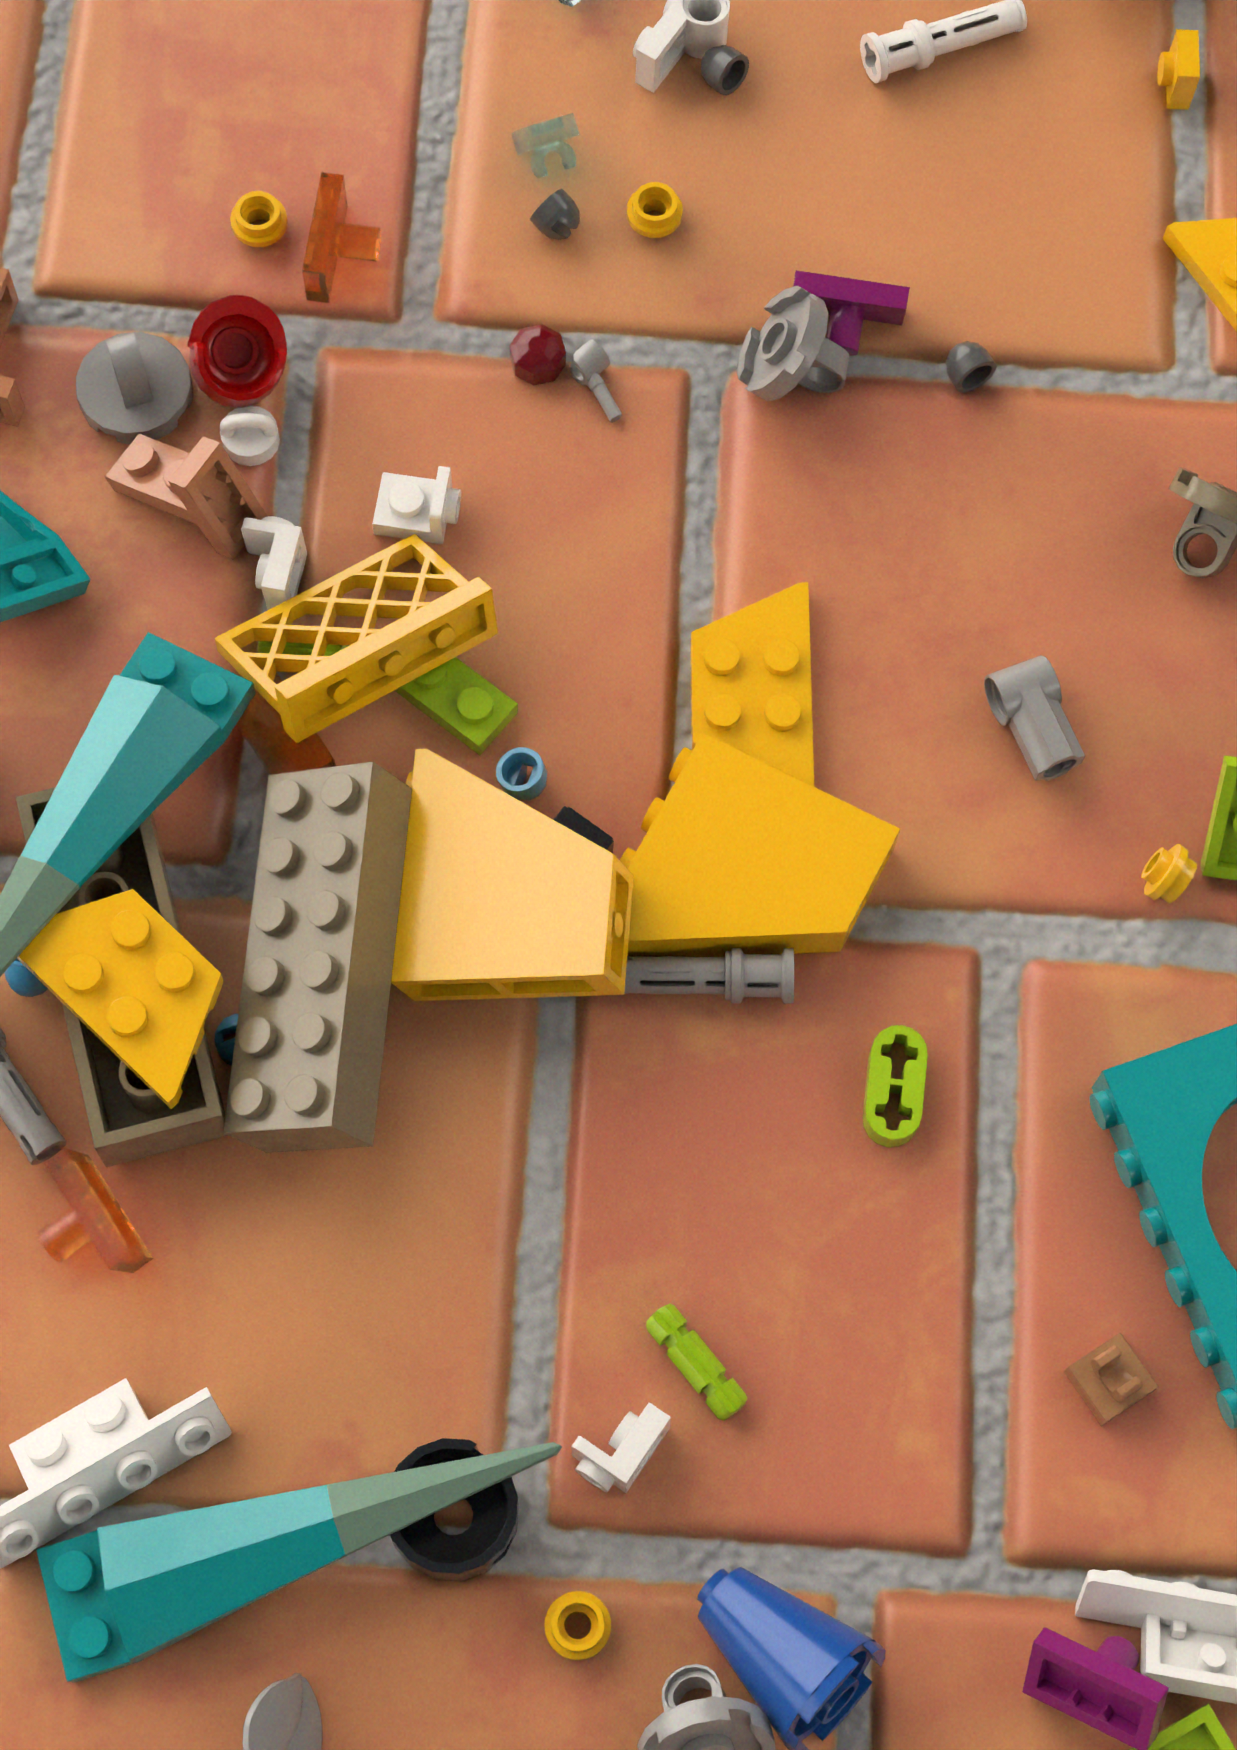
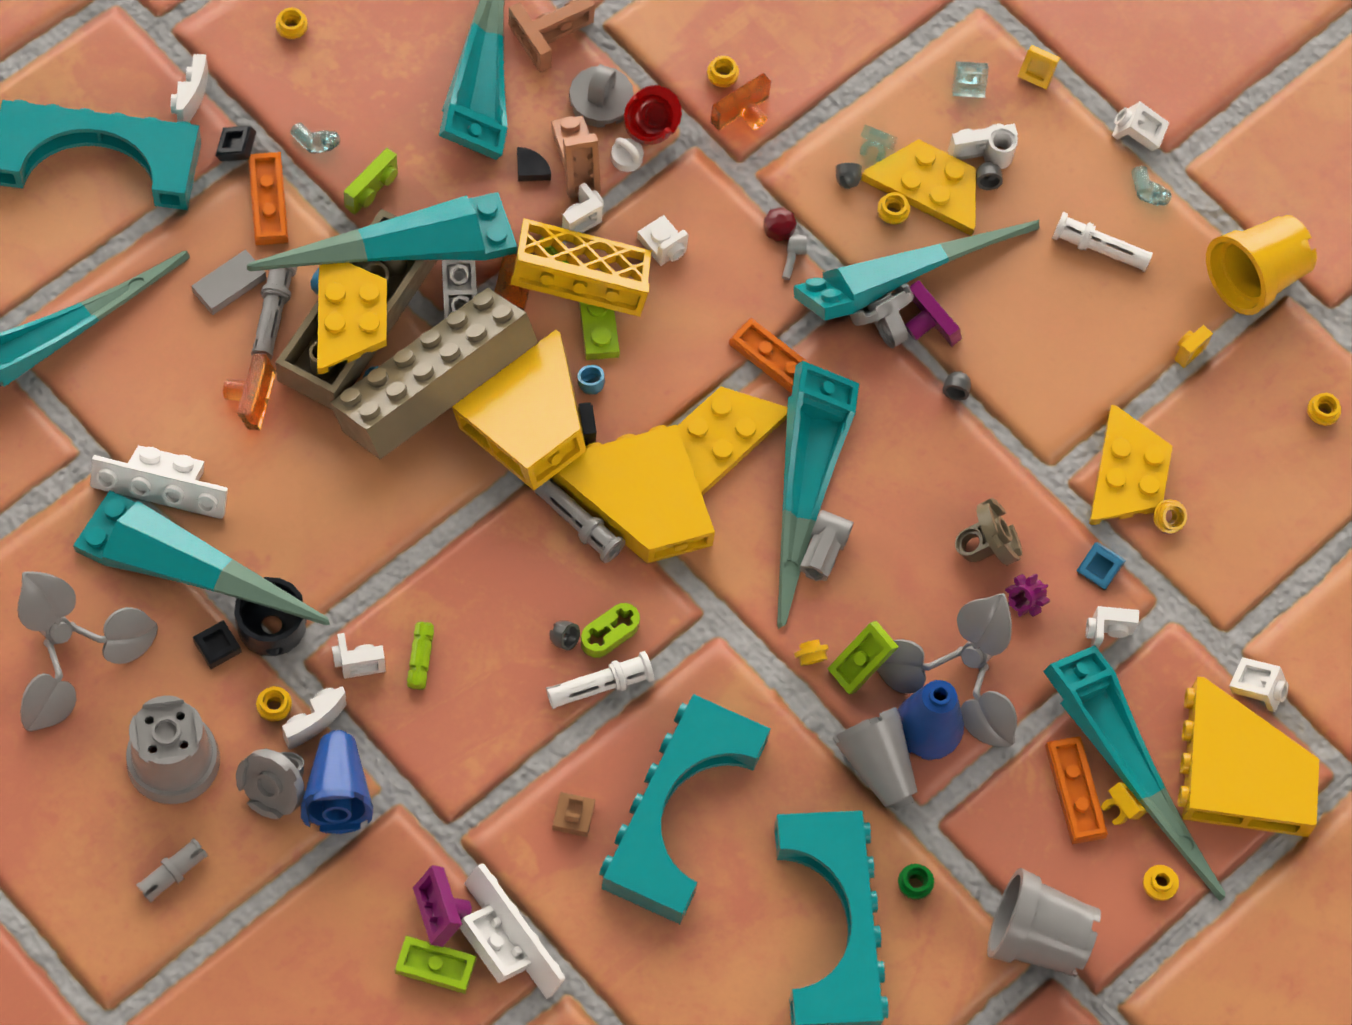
camera: 40 degrees right, 5 degrees down
none -> black tile [193,620,242,669]
none -> white slope [282,686,347,750]
none -> white slope [442,260,477,319]
none -> black tile [517,147,551,181]
none -> white pin [546,651,655,709]
none -> dark grey hinge [549,620,580,650]
none -> orange tile [729,317,809,394]
none -> teal plate [777,361,859,629]
none -> teal plate [793,220,1039,320]
none -> yellow wing [861,139,976,236]

